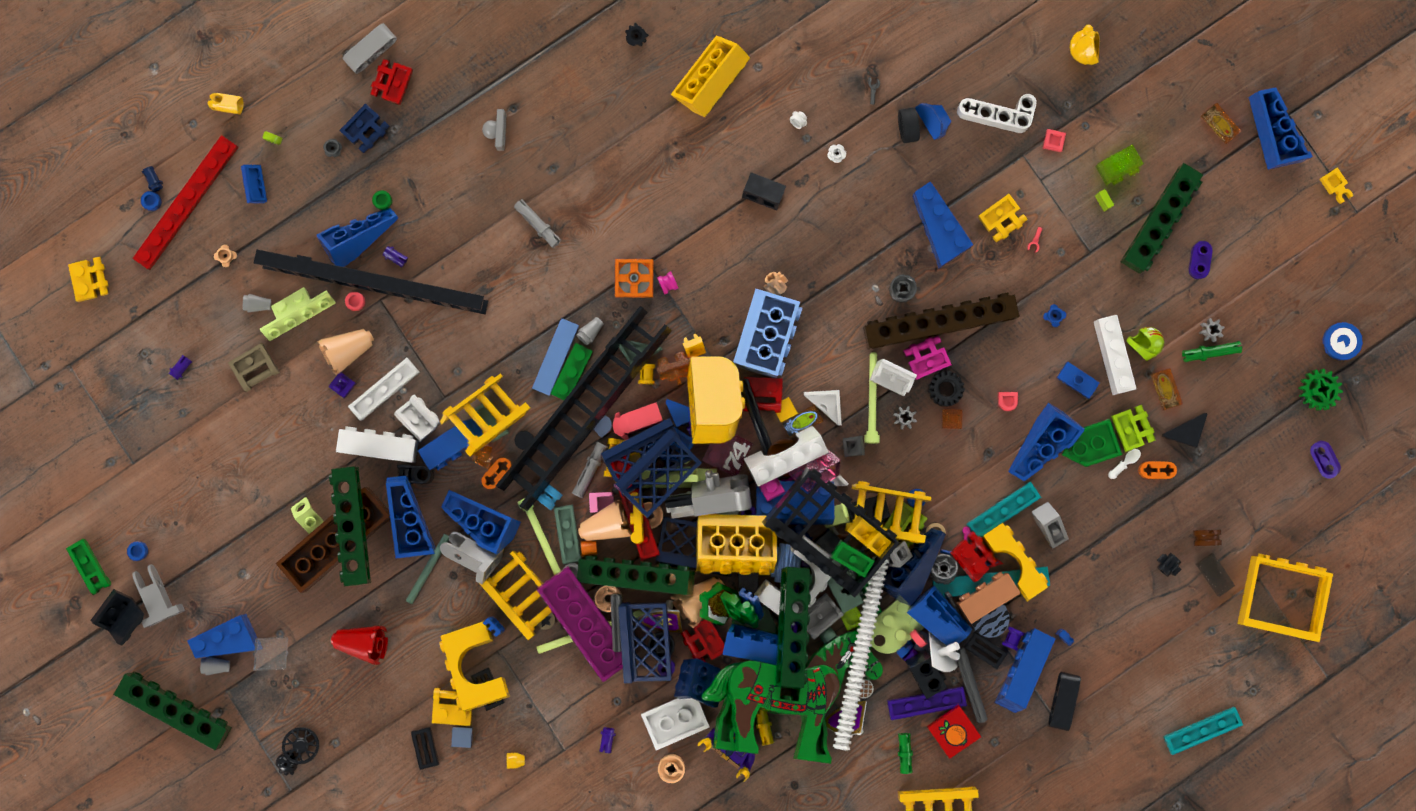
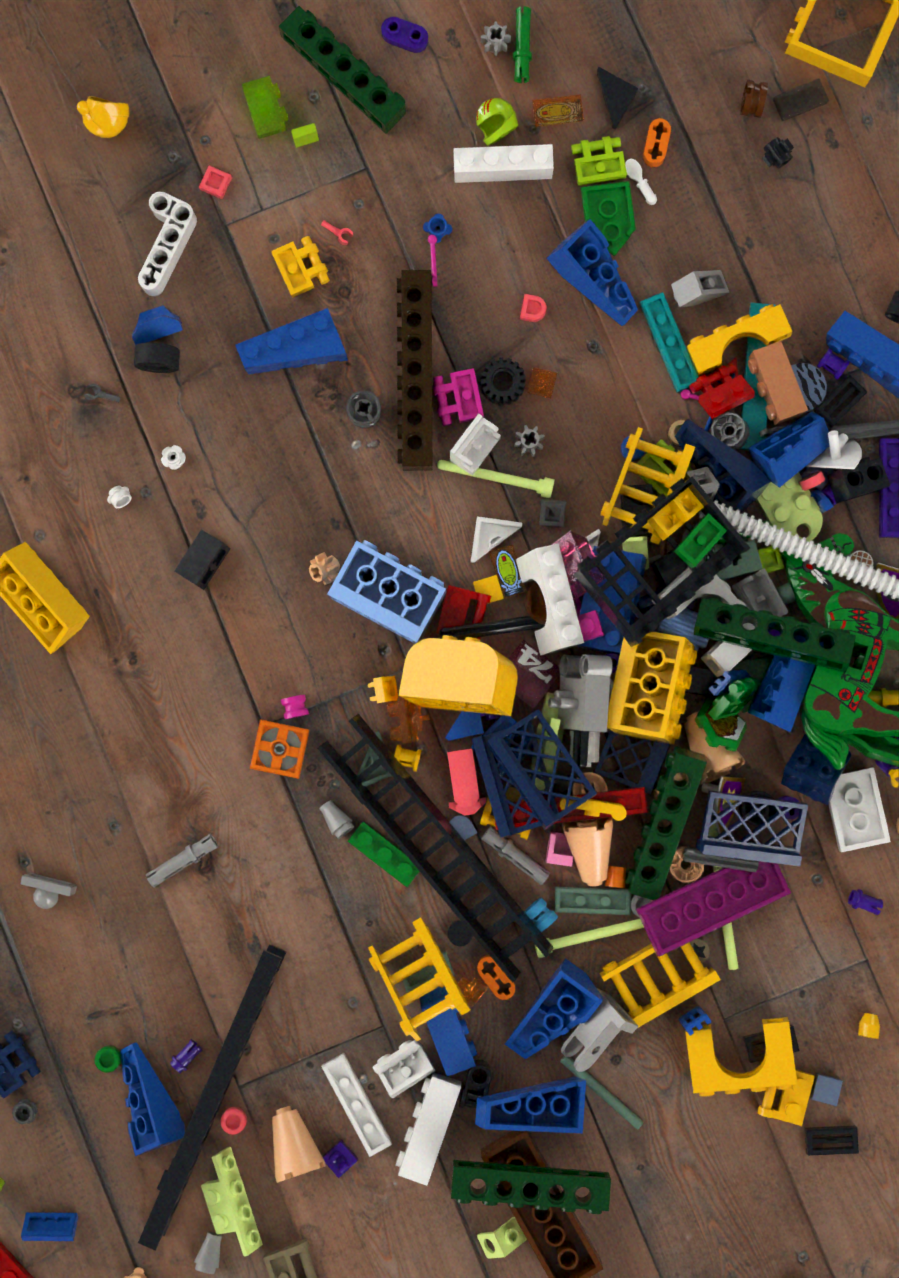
camera: 75 degrees left, 0 degrees up
red cone [331,626,388,665] -> none
medium blue tile [532,318,579,396] -> none
red plate [681,619,725,662] -> none
blue tile [1055,629,1074,647] -> none
blue plate [1056,362,1099,399] -> none
none -> dark pink hinge [428,234,437,287]

